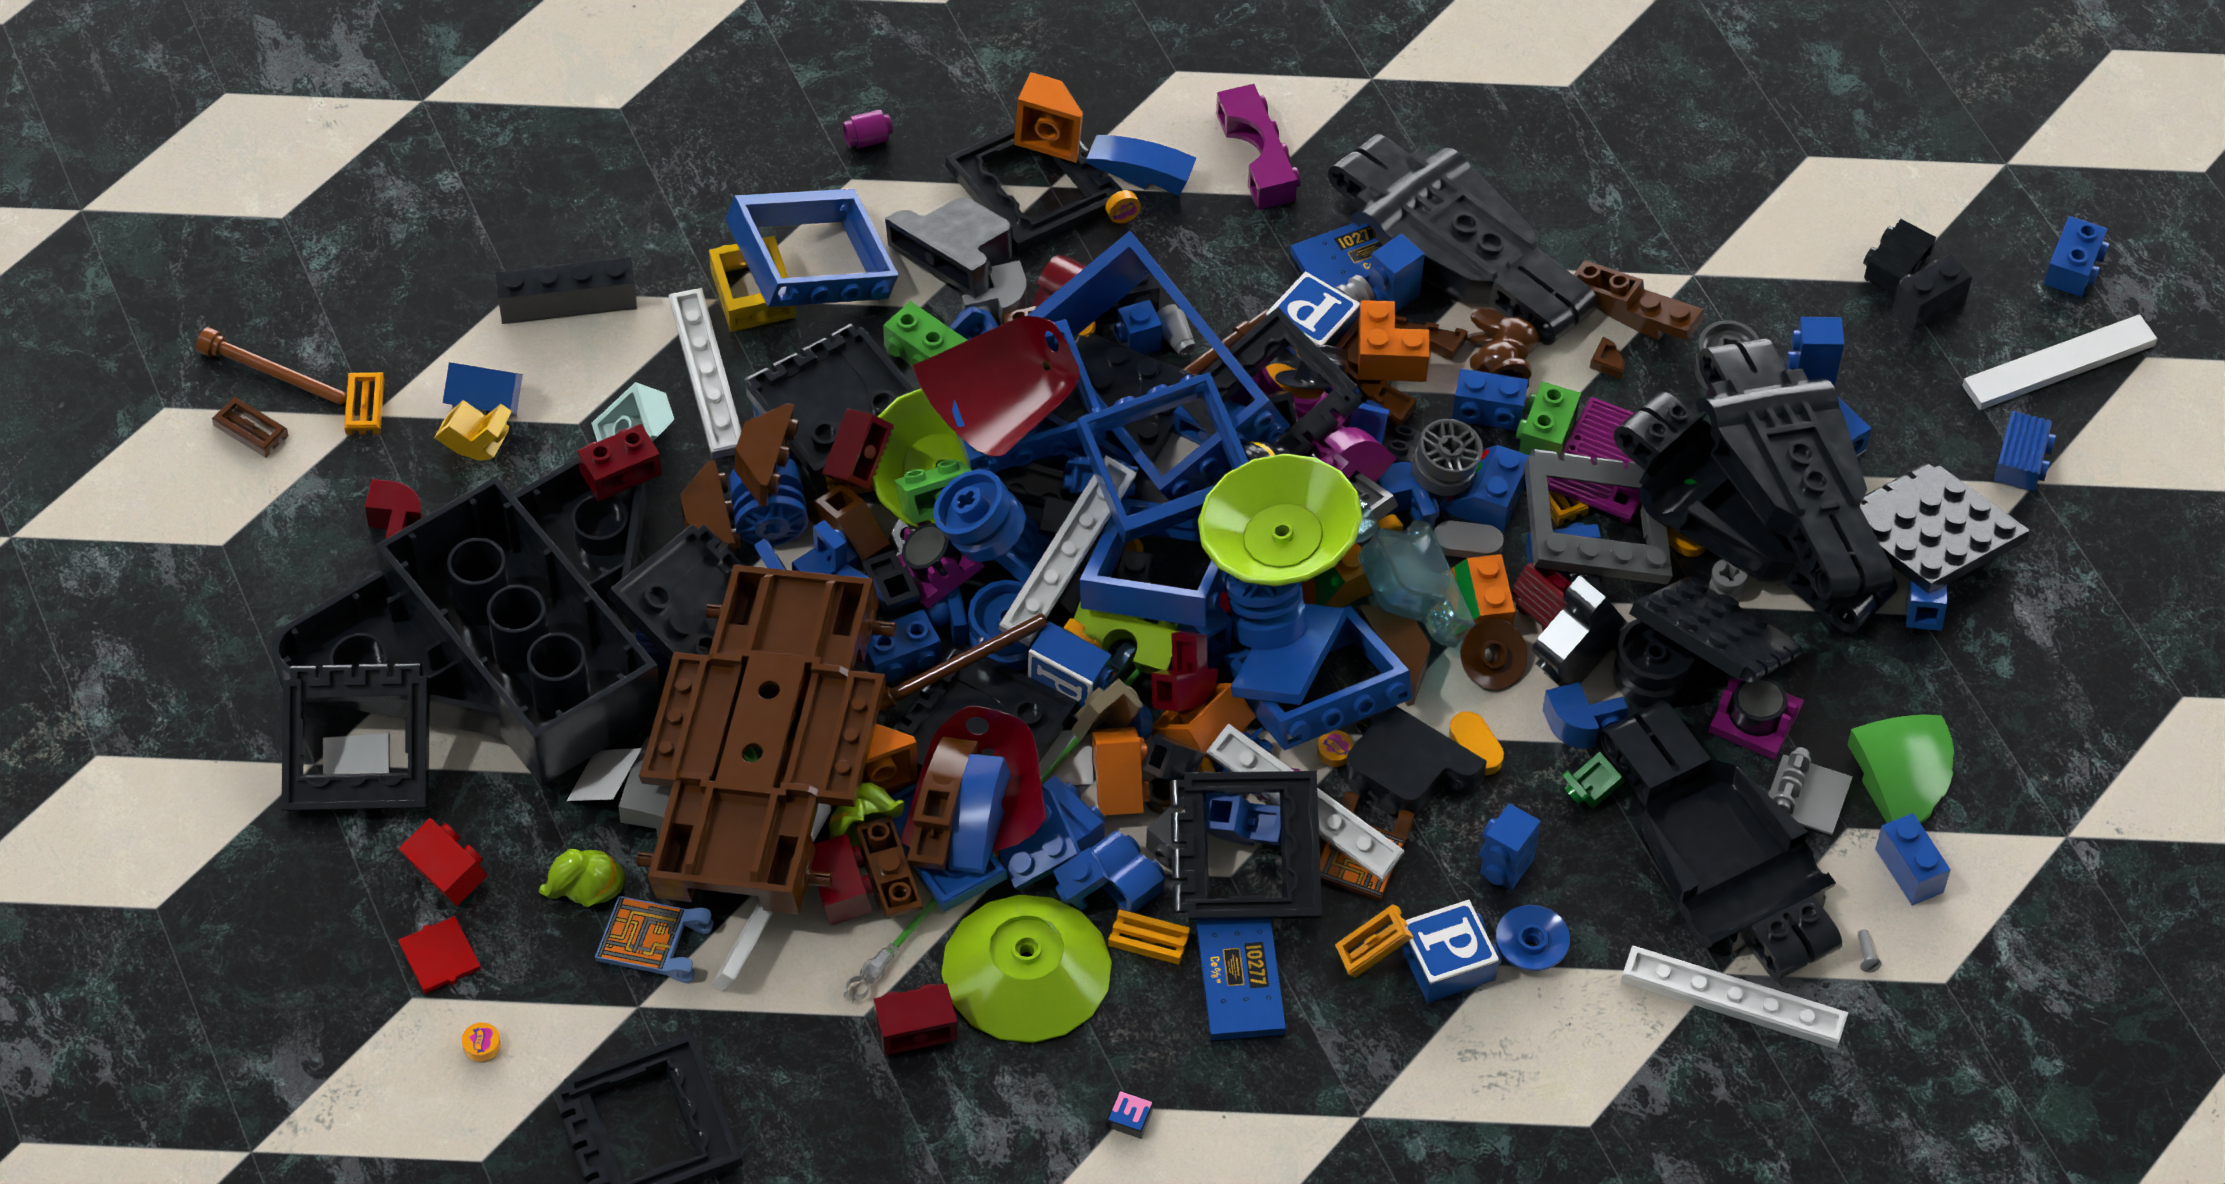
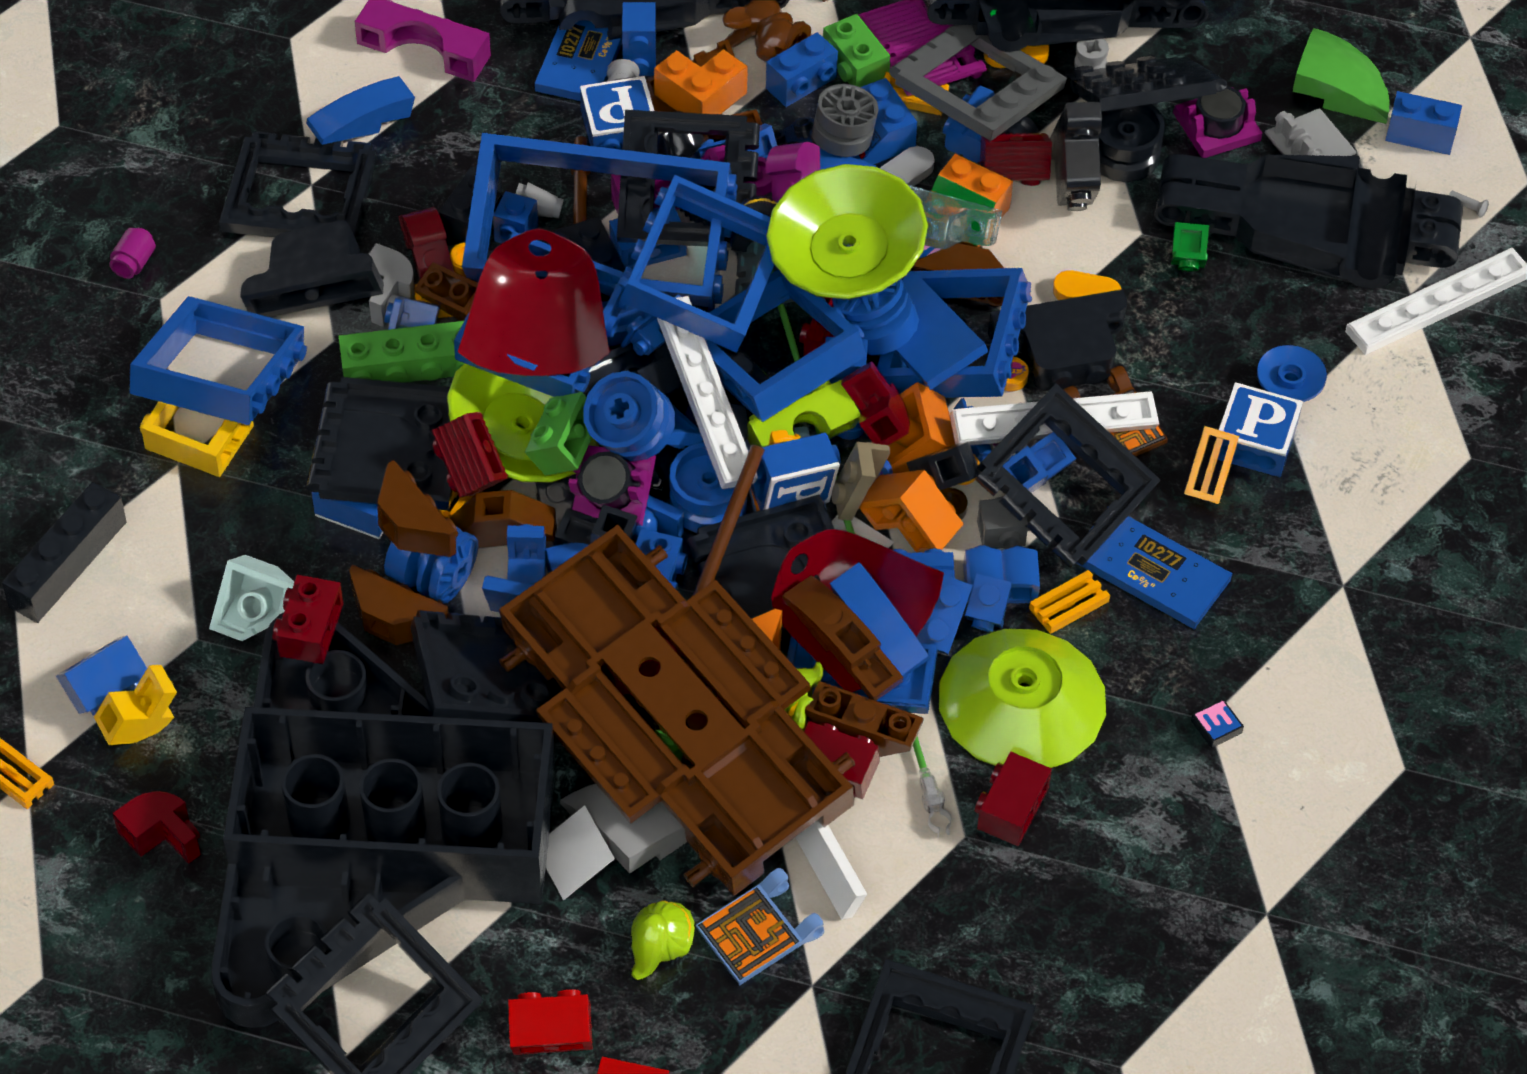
camera: 50 degrees left, 0 degrees up
white sticker [323,733,389,774] -> none
white tile [669,288,741,459] -> none
orange slope [1014,72,1083,163] -> none
light orange tile [1106,190,1141,223] -> none
reddish brown dish [1460,618,1527,690] -> none
blue brick [1479,803,1541,891] -> none
blue brick [1542,682,1628,749] -> none

